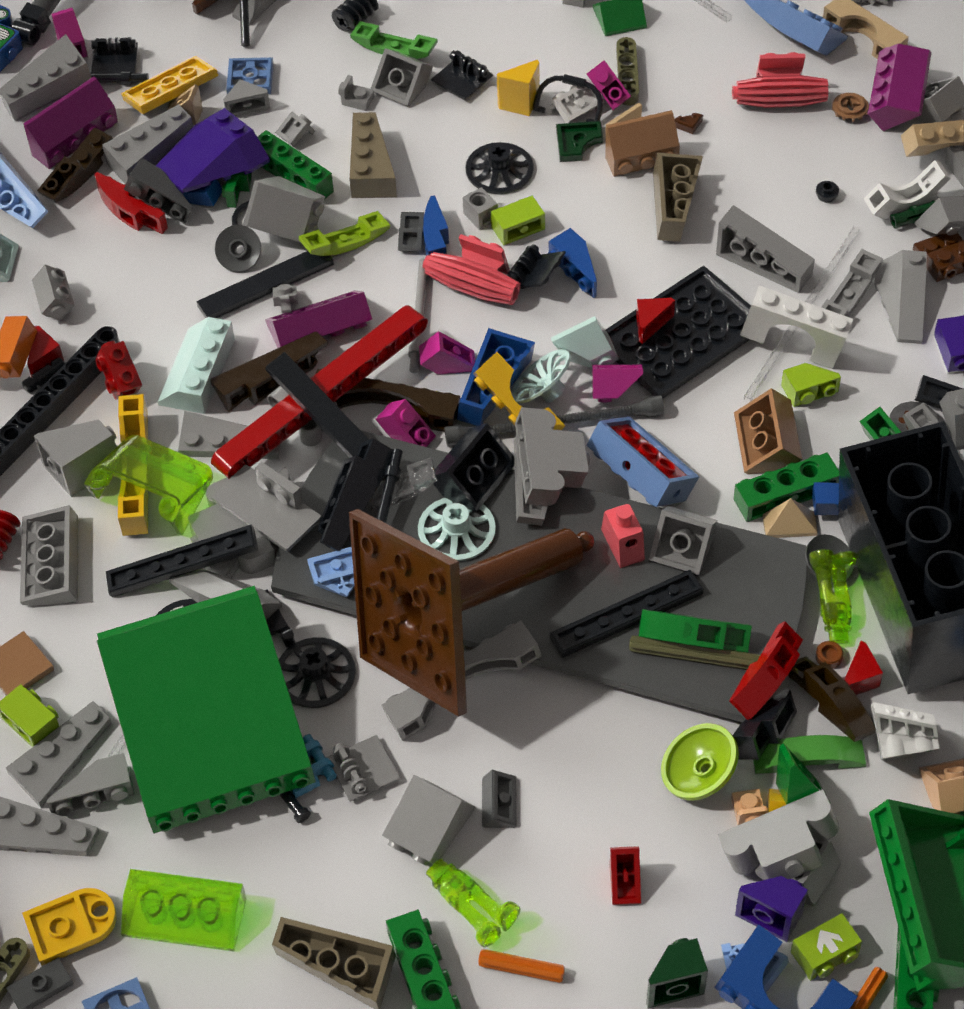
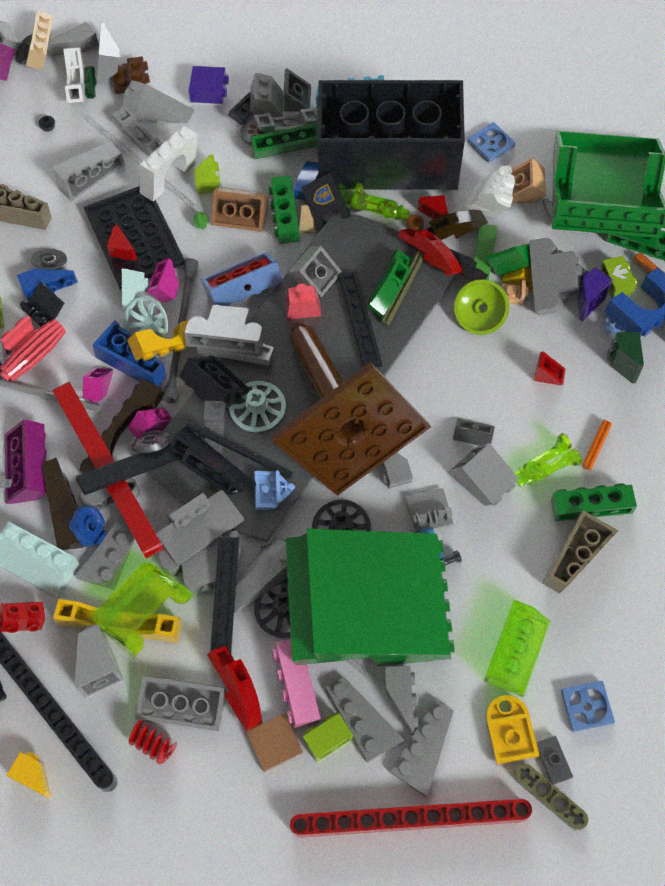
camera: 75 degrees left, 10 degrees up
none -> dark grey dish [31,249,67,270]
none -> blue plate [69,506,106,547]
none -> flat silver tile [131,430,170,453]
none -> bright green plate [193,211,208,229]
none -> red slope [207,646,262,731]
none -> bright pink brick [272,639,321,729]
none -> black flag [301,172,351,231]

